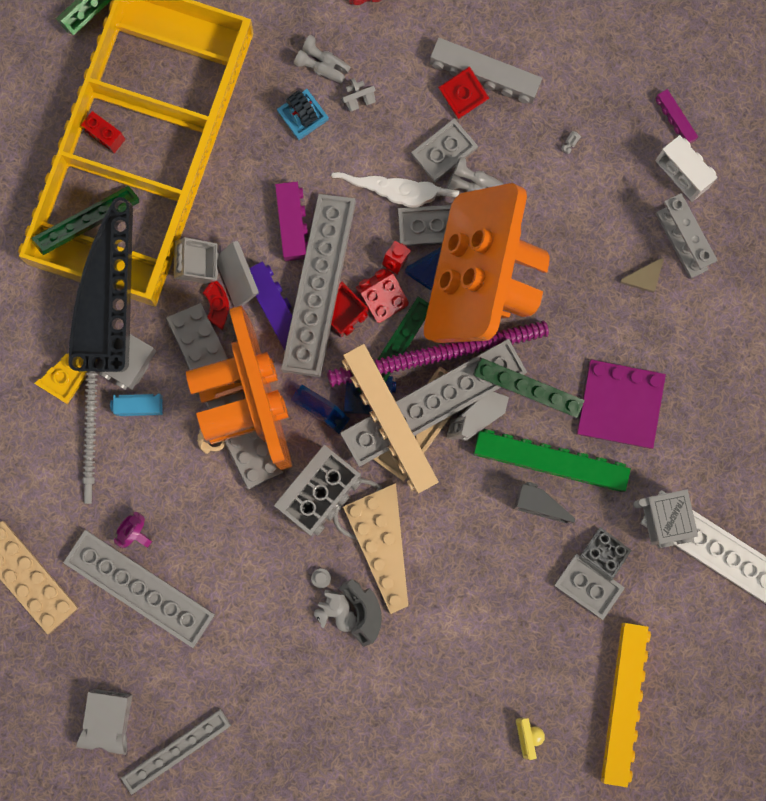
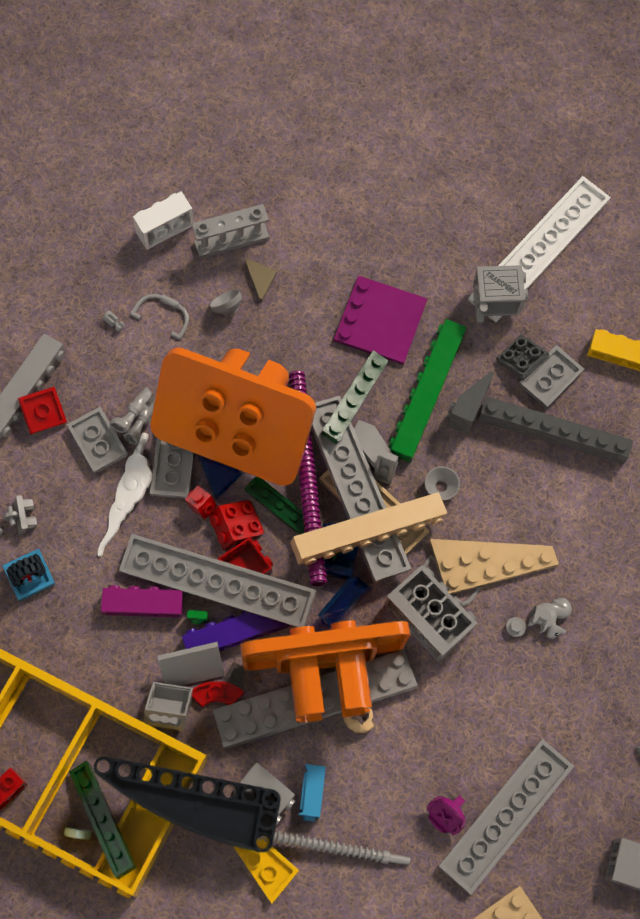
camera: 85 degrees left, 10 degrees down
dark grey arch [339,579,382,647] -> none
magenta piece [656,89,698,144] -> none
none -> light aqua tile [64,827,92,840]
none -> light grey piece [130,294,189,340]
none -> green tile [187,610,209,625]
none -> light grey piece [209,289,242,316]
none -> light grey piece [425,466,460,501]
none -> dark grey brick [478,396,633,464]

